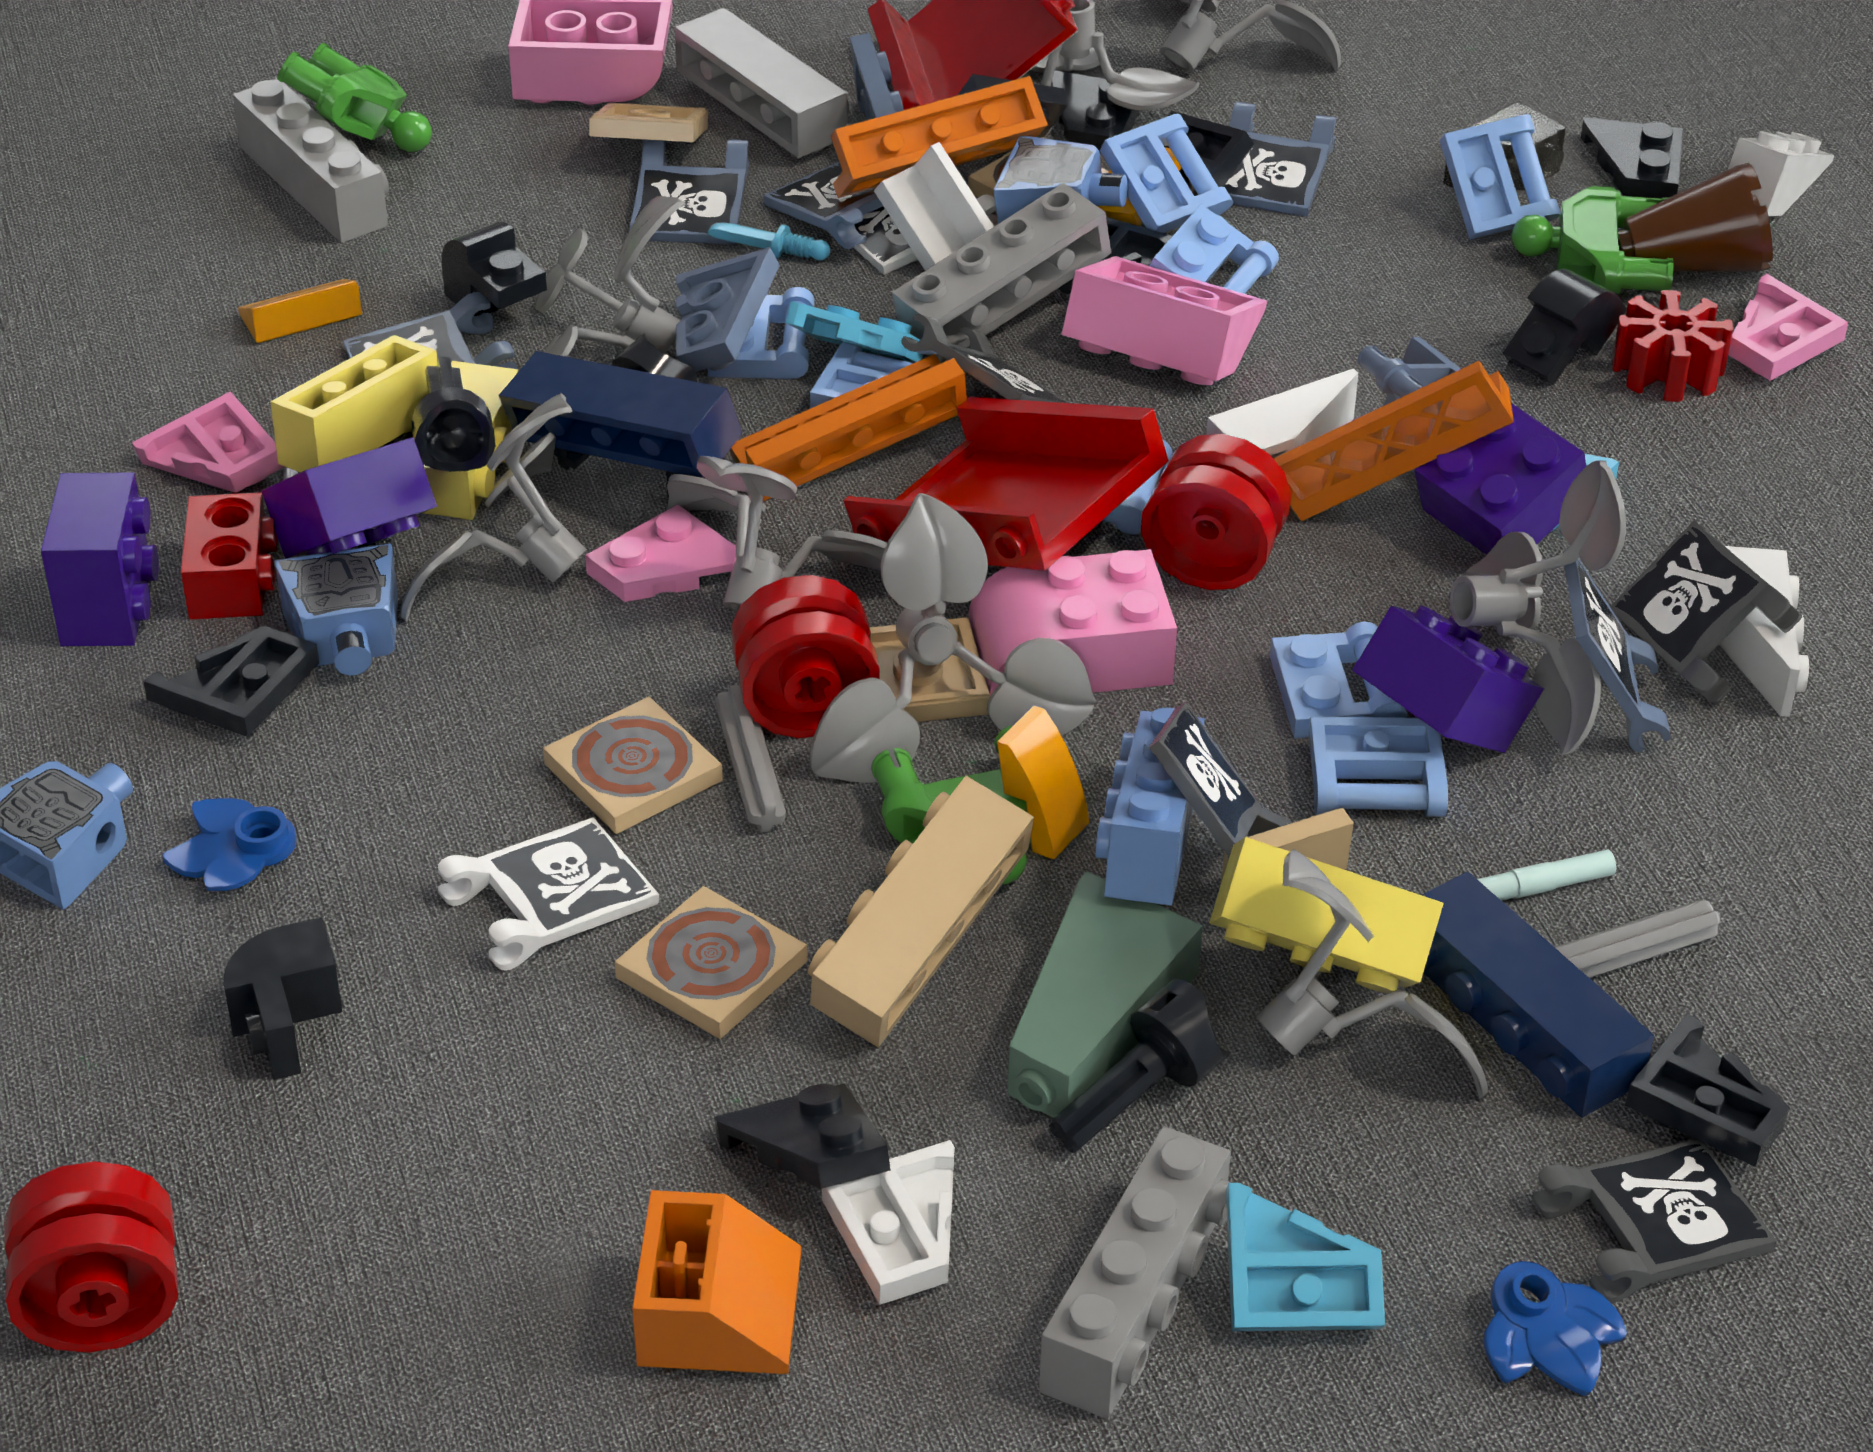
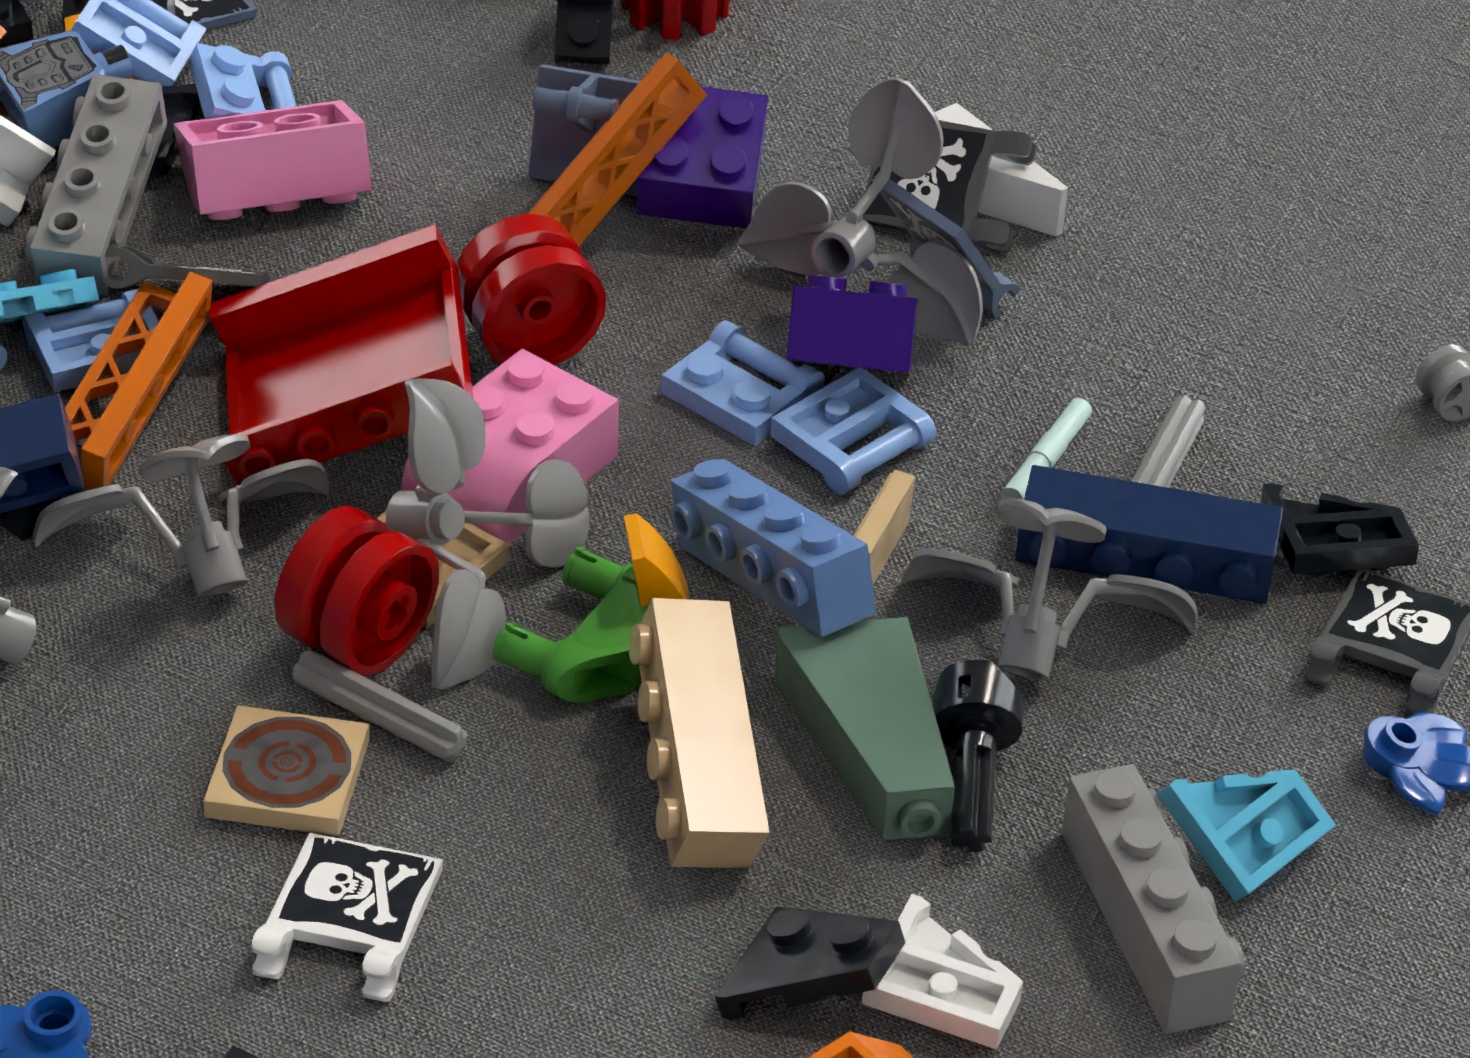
camera: 45 degrees left, 0 degrees up
bright pink wing [585,505,736,602] -> none
tile [615,886,808,1039] -> none
flag [1149,702,1291,860] -> none
white slope [1207,368,1358,458] -> none
light yellow brick [1209,837,1444,994] -> none

